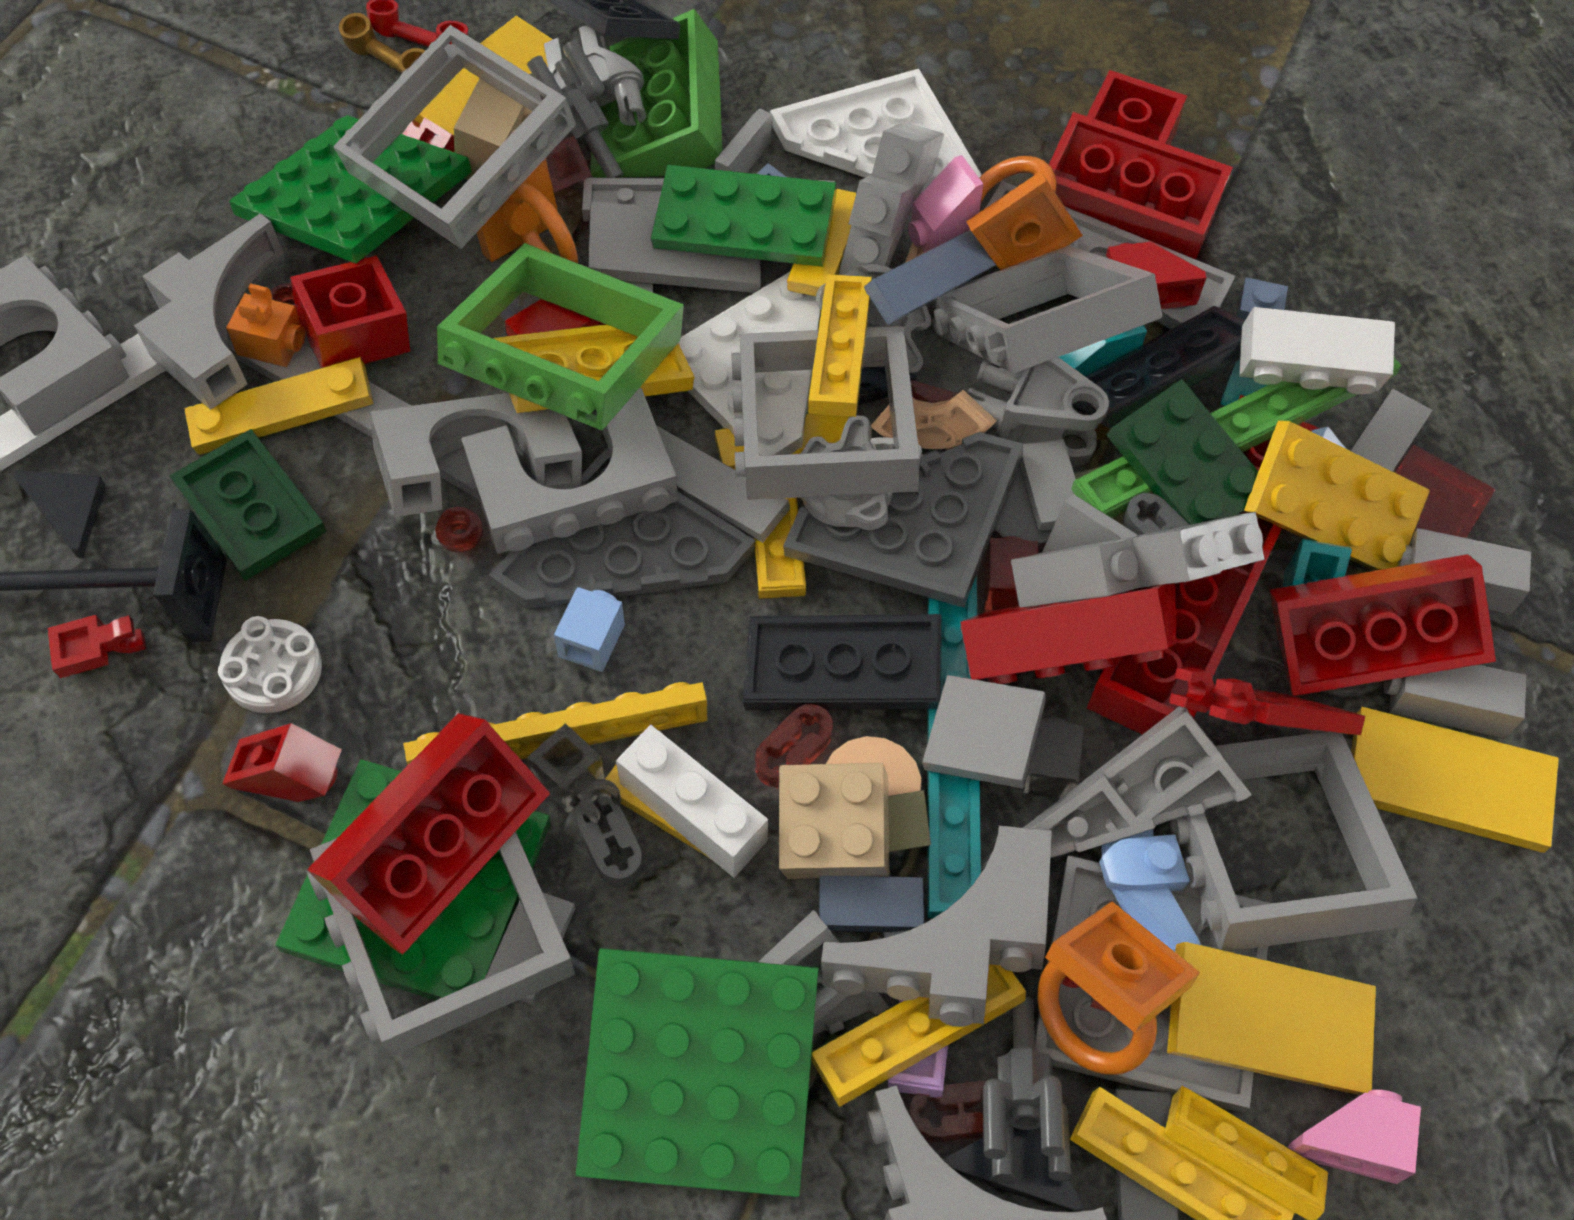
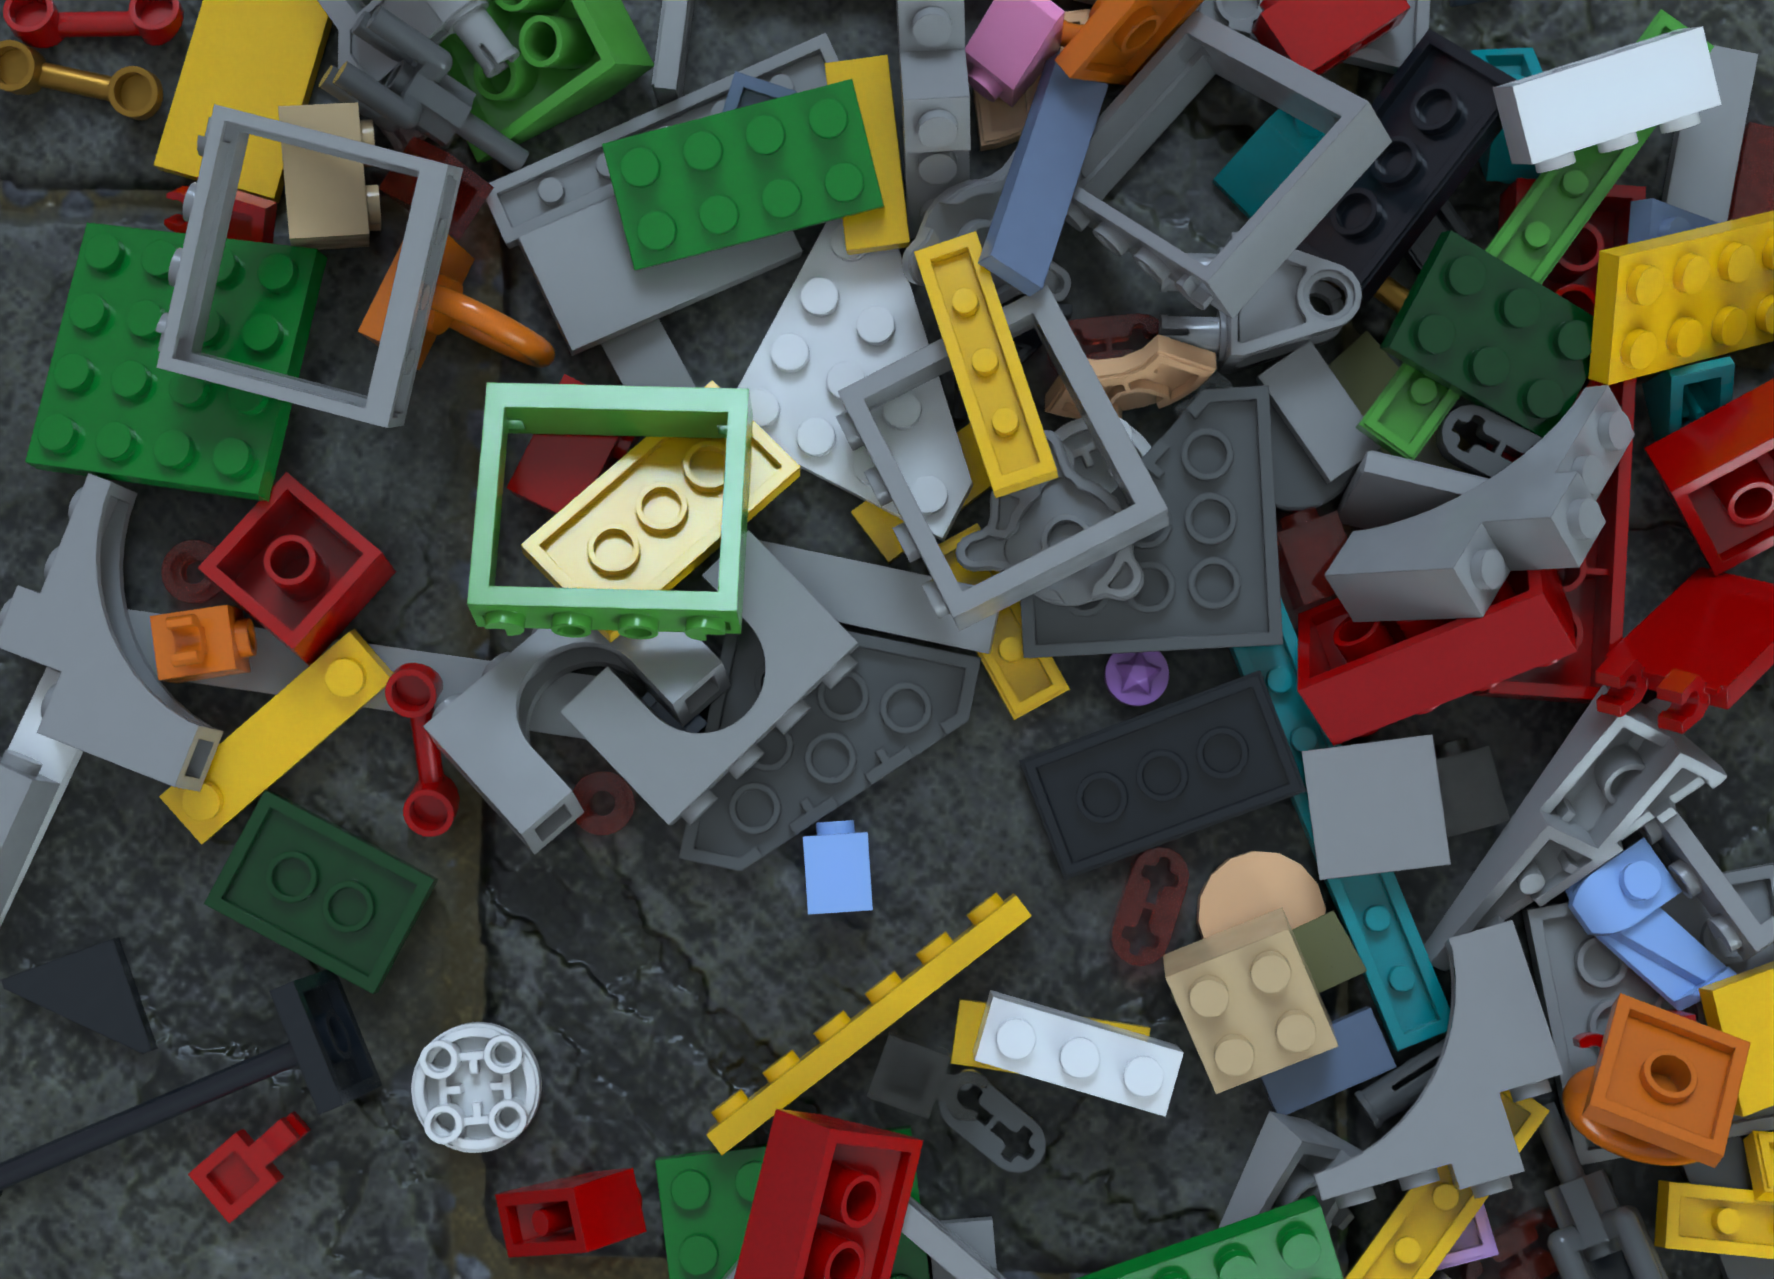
camera: 20 degrees left, 25 degrees up
none -> red bar [385,663,460,837]
none -> medium lavender tile [1104,651,1169,707]

